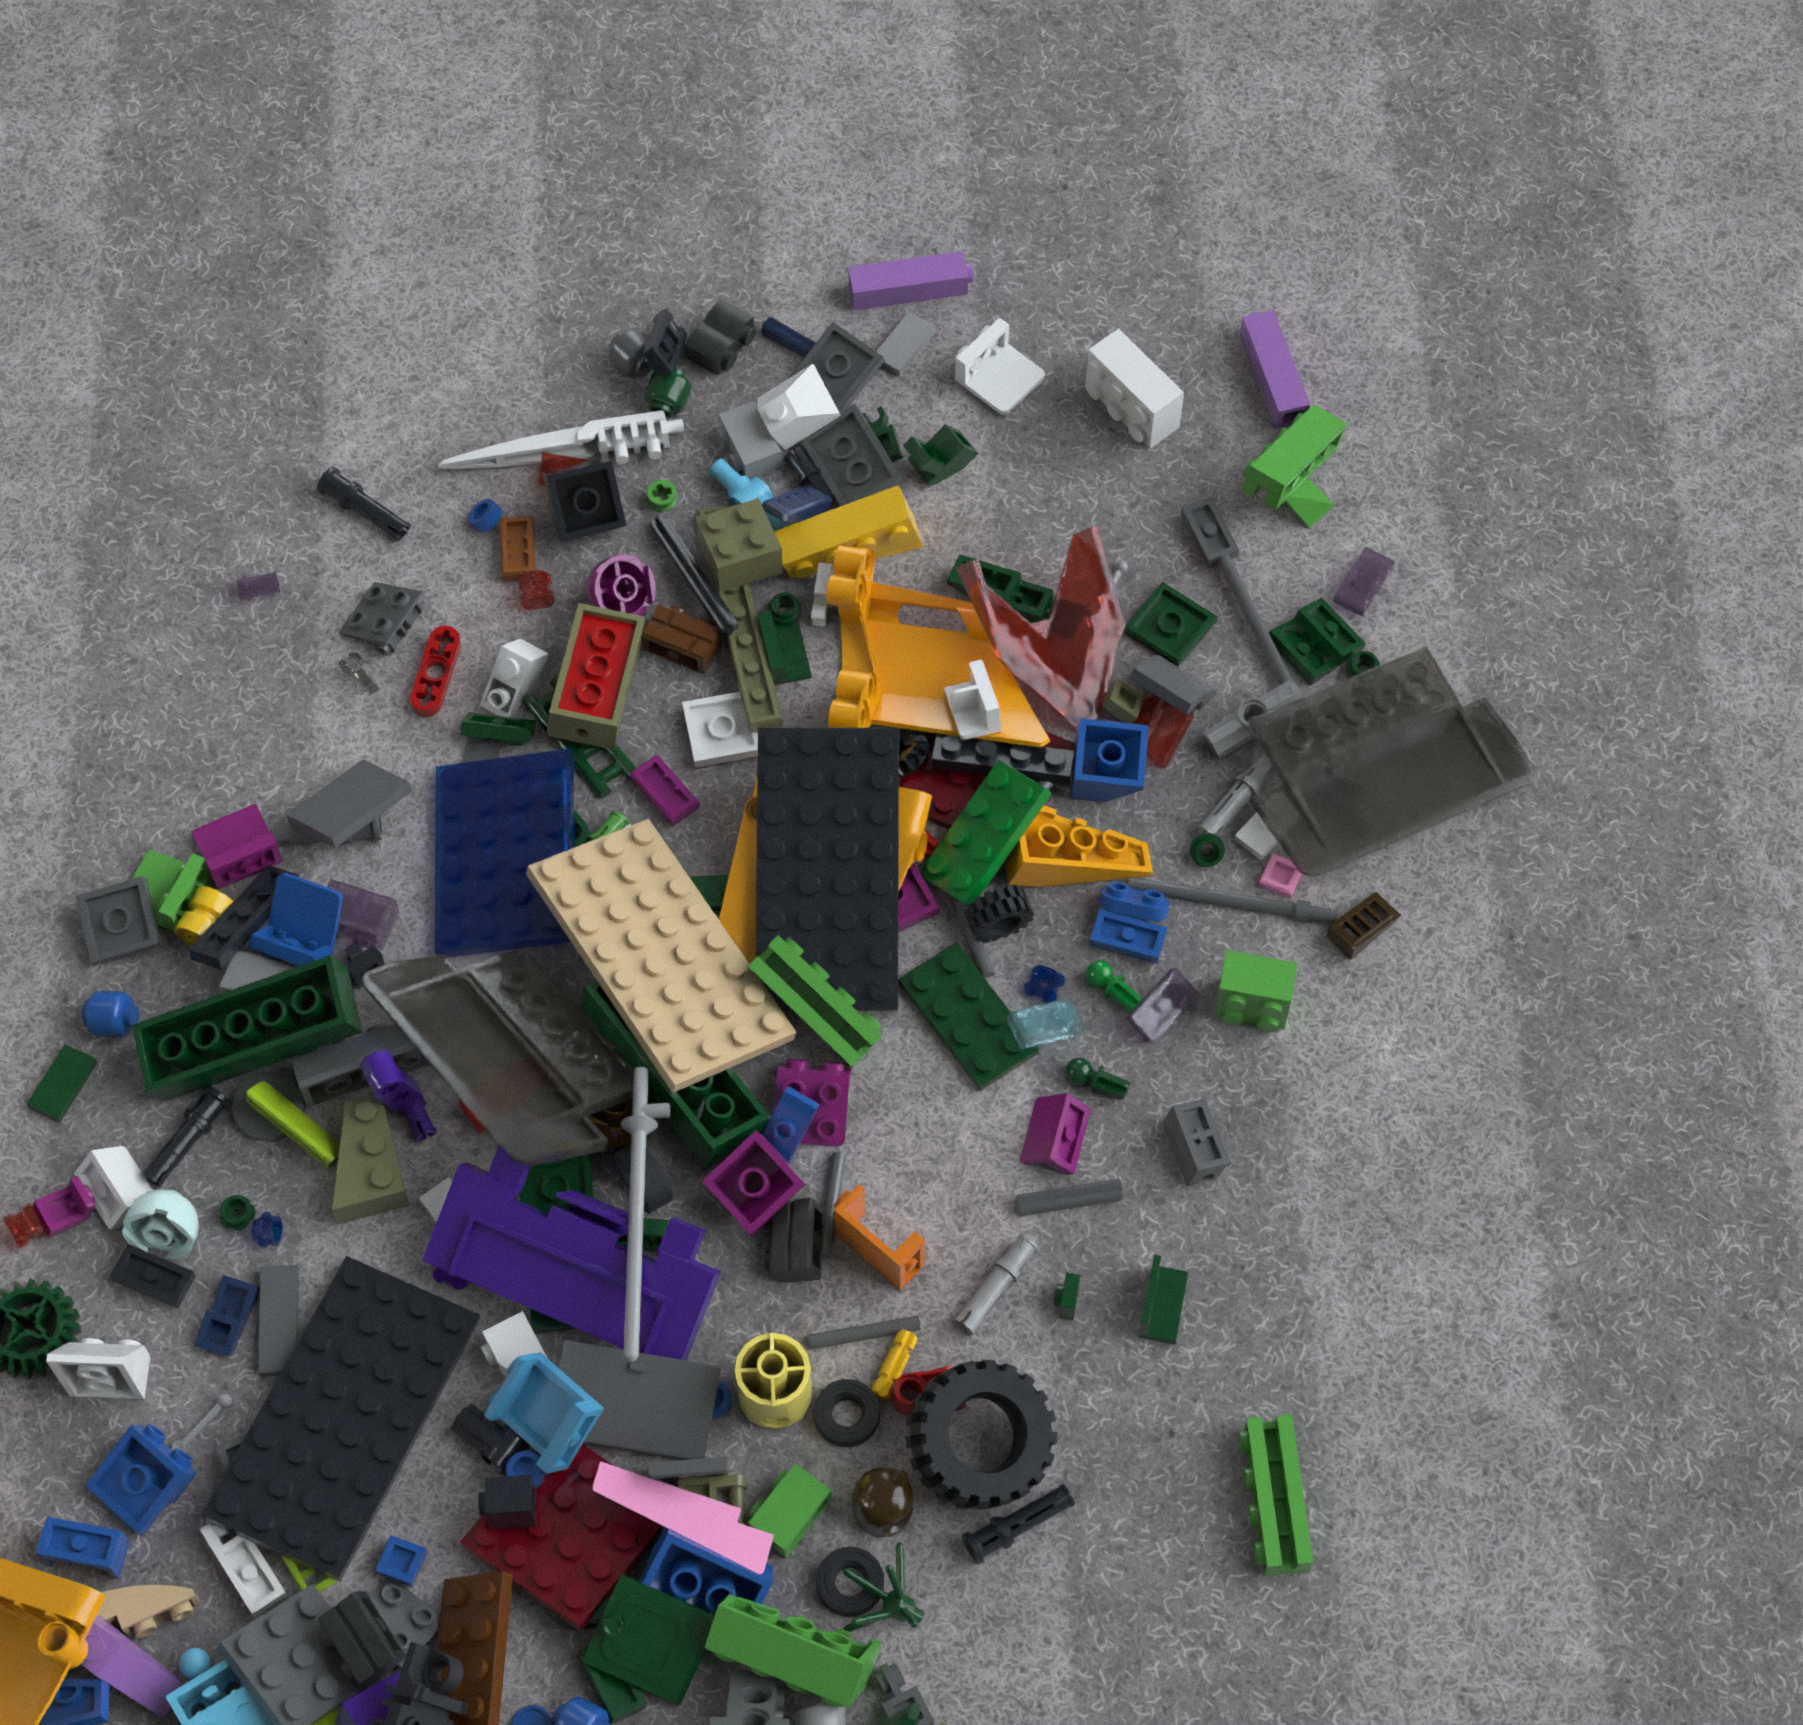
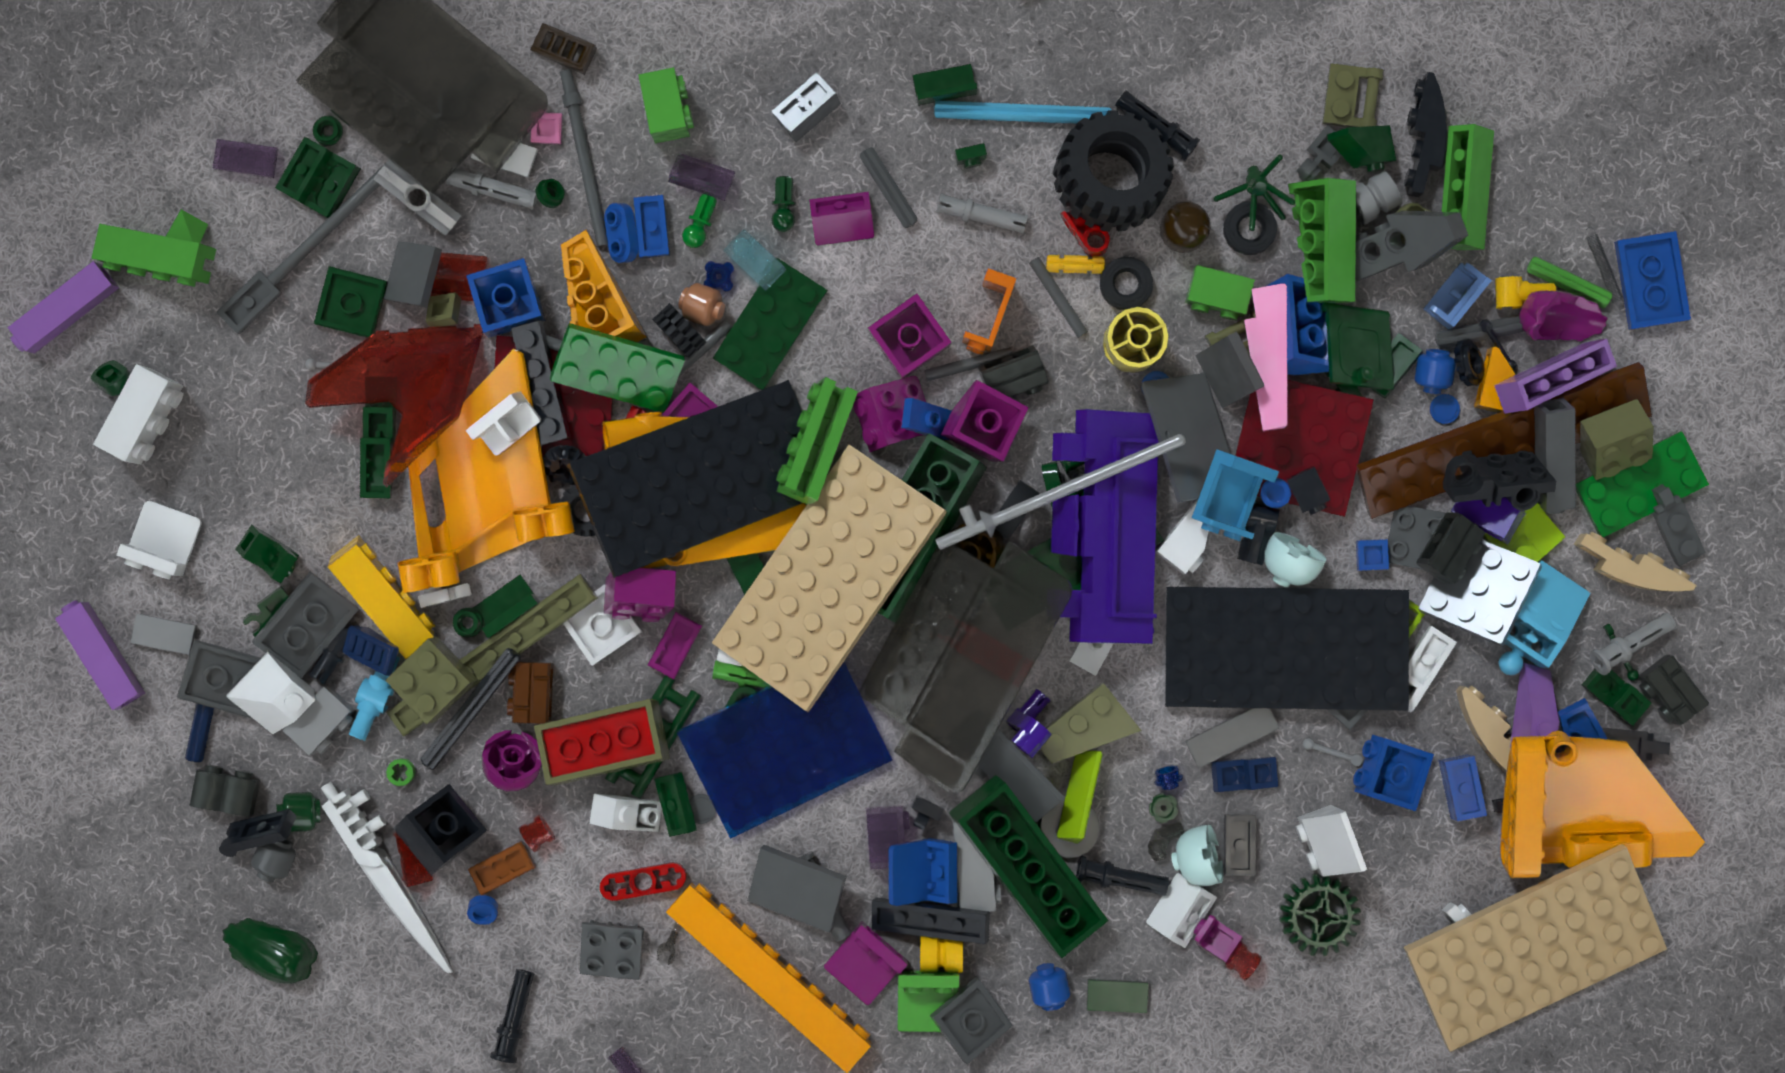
camera: 115 degrees left, 25 degrees up
none -> dark green plate [91,360,131,396]
none -> dark green hair [222,918,318,984]
none -> magenta brick [604,568,676,622]
none -> light orange brick [666,883,871,1073]
none -> nougat head [678,283,725,326]
none -> magenta brick [868,293,952,379]
none -> medium azure axle [934,101,1112,124]
none -> clear smoke arm [1148,821,1184,861]
none -> light aqua cylinder [1265,532,1327,587]

